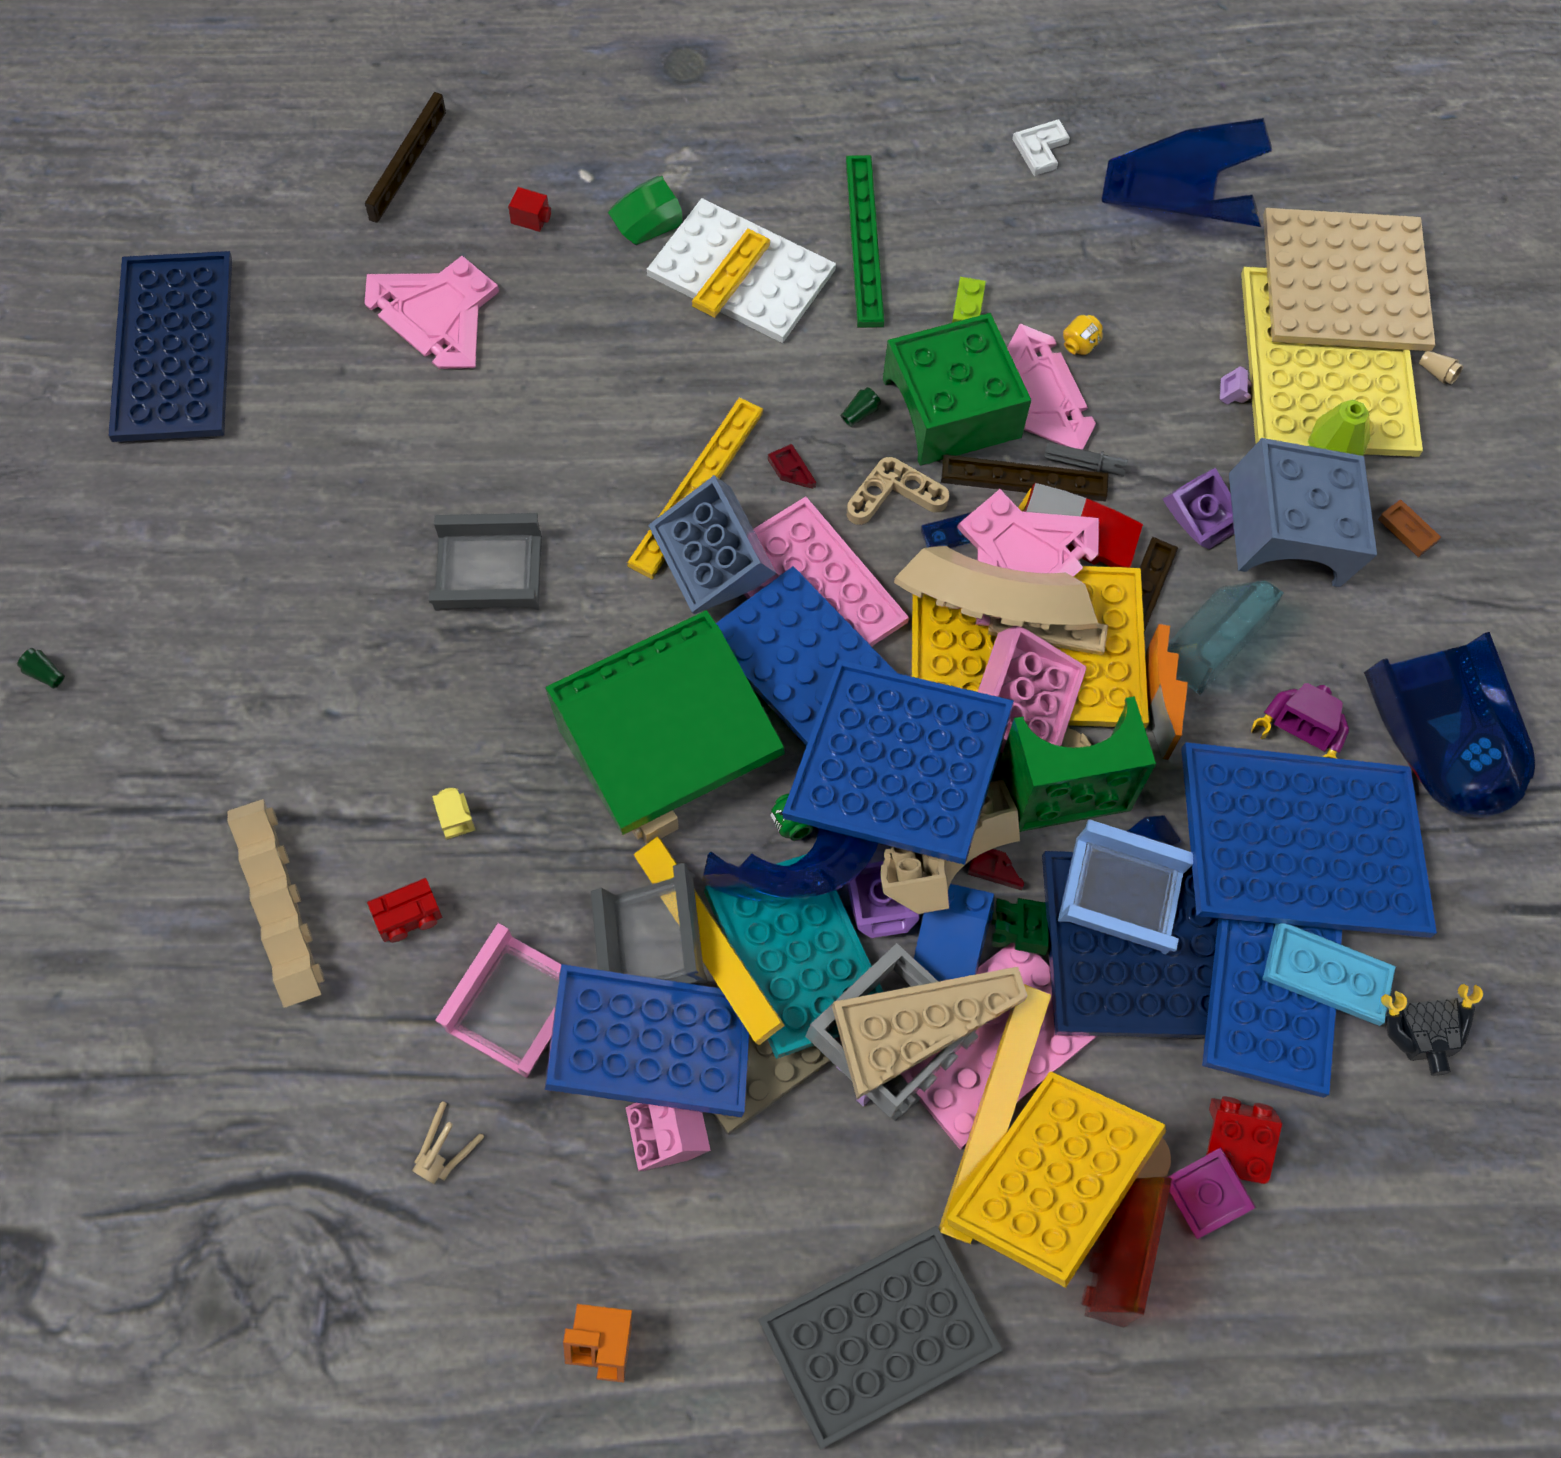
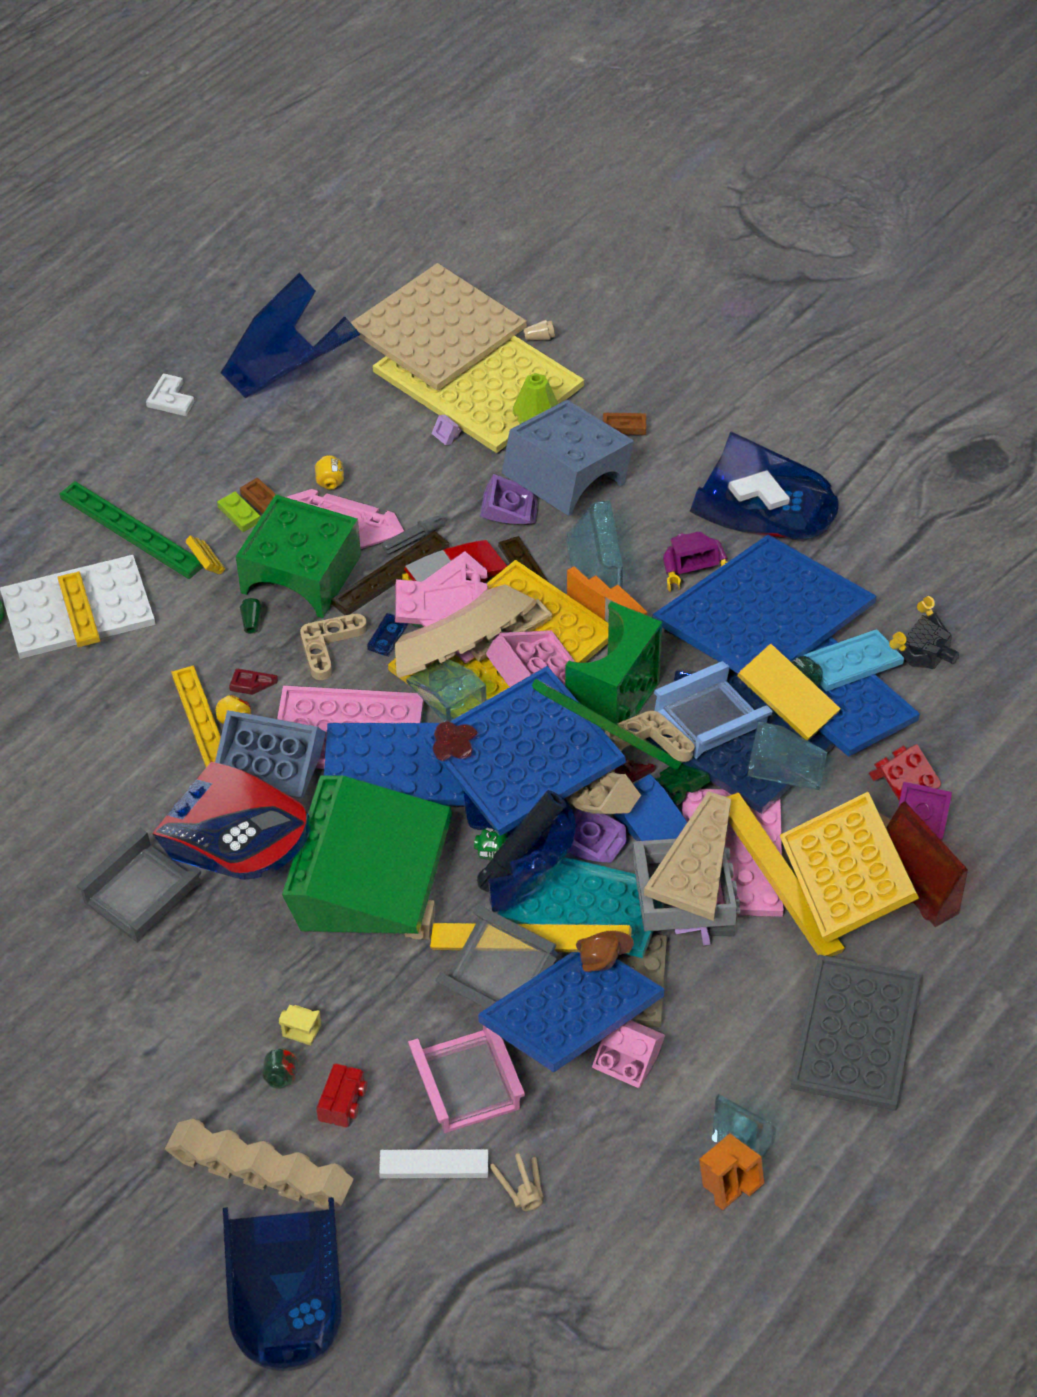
camera: 45 degrees left, 15 degrees down
none -> windscreen [152,762,311,880]
none -> yellow tile [185,535,225,575]
none -> yellow head [215,695,251,724]
none -> clear blue windscreen [222,1197,342,1371]
none -> dark orange plate [240,478,275,514]
none -> clear green head [262,1048,298,1089]
none -> white tile [379,1149,488,1178]
none -> clear light blue slope [406,659,486,723]
none -> clear red plate [433,721,478,761]
none -> black piece [477,790,566,892]
none -> green tile [531,679,682,770]
none -> dark orange piece [576,931,634,972]
none -> tan beam [605,711,695,762]
none -> clear light blue slope [712,1094,776,1159]
none -> white tile [728,471,790,510]
none -> yellow tile [737,644,841,741]
none -> clear light blue slope [747,722,827,790]
none -> clear green head [791,656,823,686]

